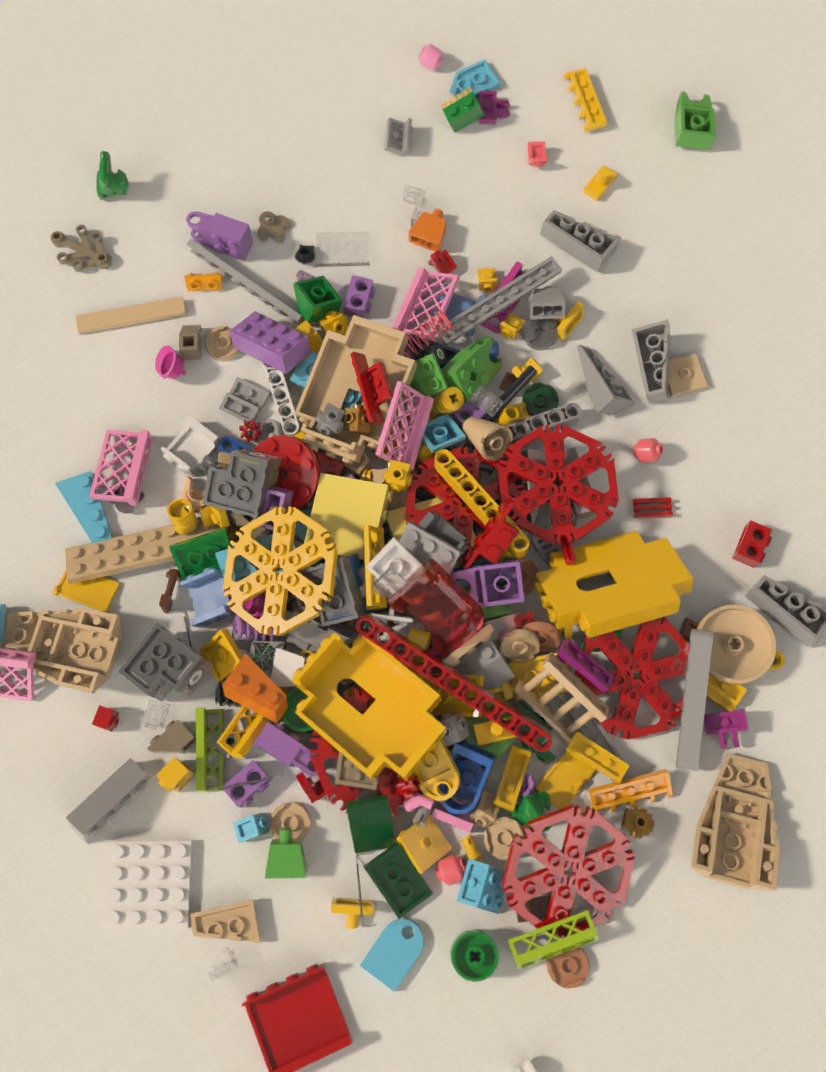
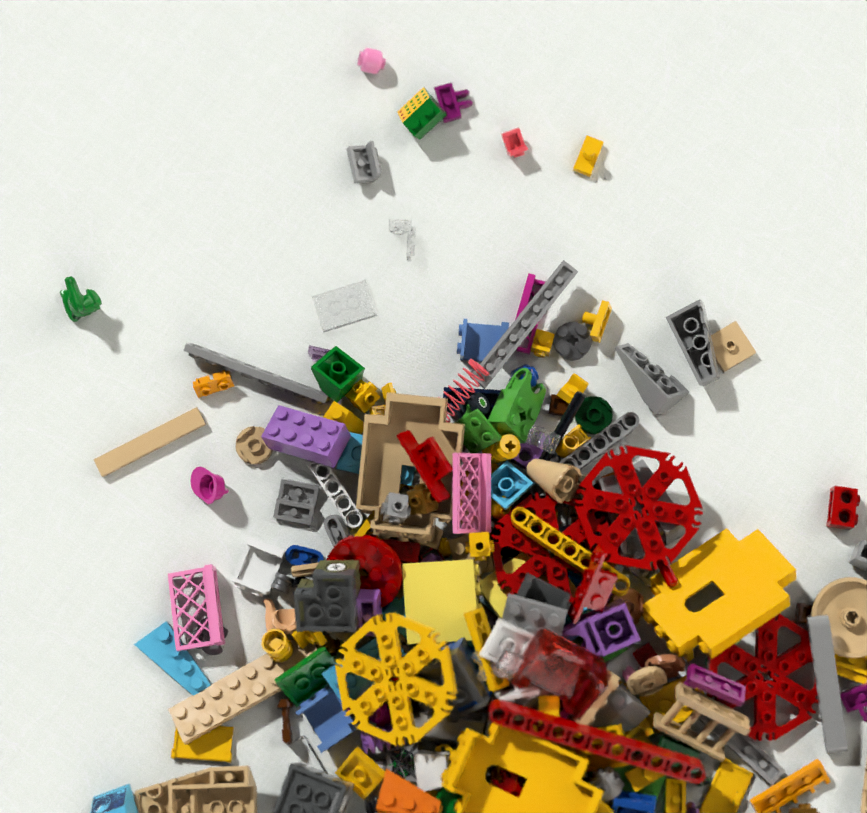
camera: 10 degrees left, 5 degrees up
dark tan plant [51,224,112,272] -> none
dark tan slope [179,325,202,360] -> none
medium lavender brick [186,211,253,261] -> none
red gear [239,418,262,443] -> none
dark tan plate [258,211,292,243] -> none
black animal [295,245,315,265] -> none
medium lavender brick [343,275,376,319] -> none
bright pink fence [392,267,460,338] -> none
orange torso [409,208,446,252] -> none
red bracket [427,249,457,274] -> none
medium azure tile [450,59,501,97] -> none
yellow bracket [477,268,498,292] -> none
light grey torso [530,286,565,319] -> none
light grey wedge [540,210,622,272] -> none
yellow hinge [563,68,607,132] -> none
yellow plate [565,732,630,784] -> none
red tile [632,497,673,519] -> none
coral head [633,438,663,463] -> none
bright green brick [674,92,716,150] -> none

